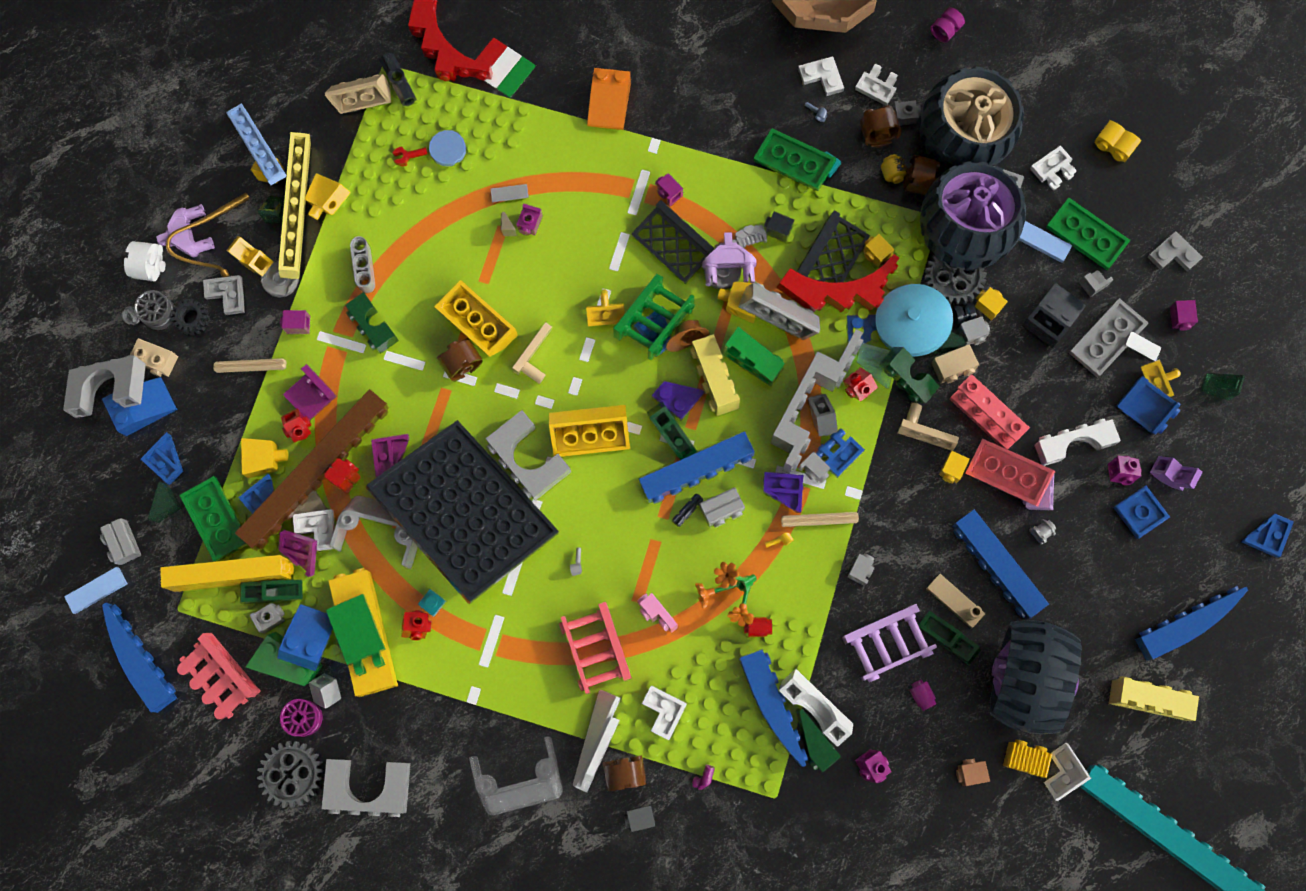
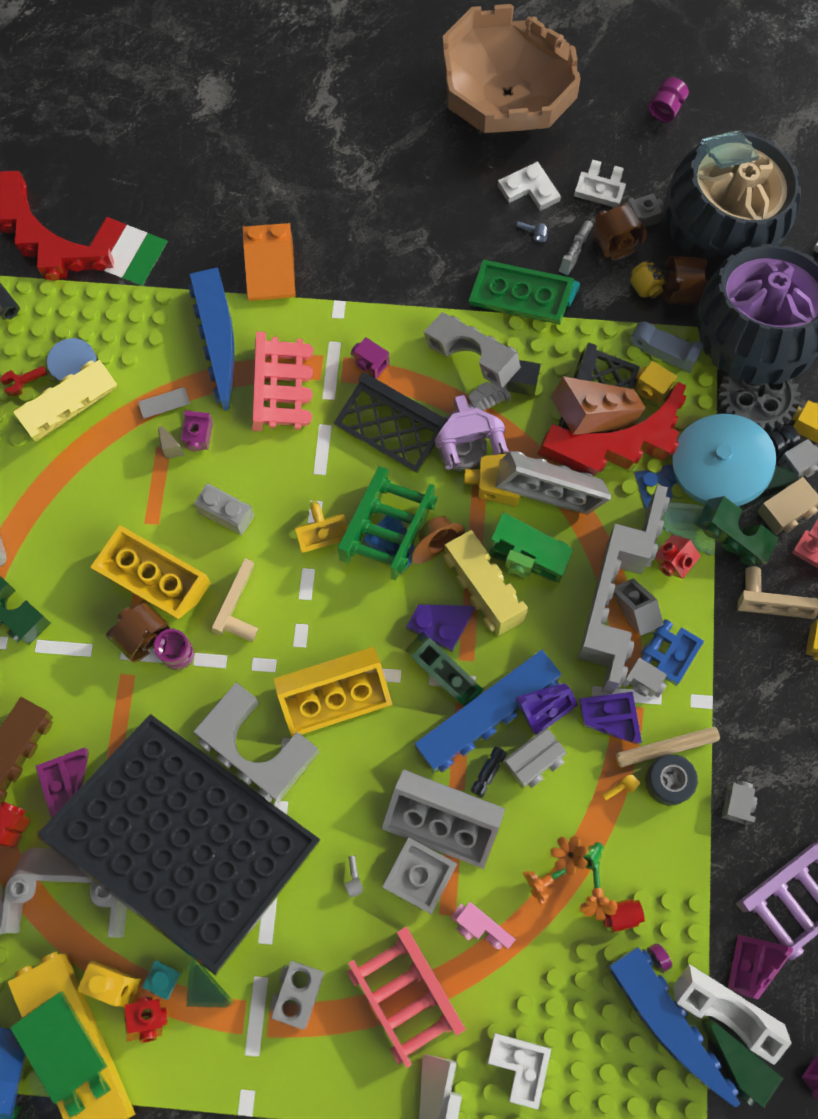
camera: 15 degrees left, 5 degrees down
none -> light yellow wedge [14,360,117,442]
none -> yellow torso [77,960,142,1007]
none -> magenta wheel [154,629,194,670]
none -> clear green slope [186,960,235,1007]
none -> blue slope [188,267,235,411]
none -> light grey brick [194,483,254,536]
none -> coral fence [252,332,314,431]
none -> light grey brick [269,961,325,1030]
none -> light grey slope [382,769,505,869]
none -> light grey plate [383,837,457,914]
none -> light grey arch [424,312,521,388]
none -> bright green plate [505,550,535,580]
none -> dark purple wing [515,683,578,735]
none -> dark orange wedge [550,376,646,435]
none -> light grey piece [559,220,593,275]
none -> sand blue leg [630,322,704,373]
none -> black wheel [645,754,698,806]
none -> magenta tile [647,943,672,973]
none -> clear light blue piece [701,130,759,169]
none -> magenta wing [728,935,793,1000]

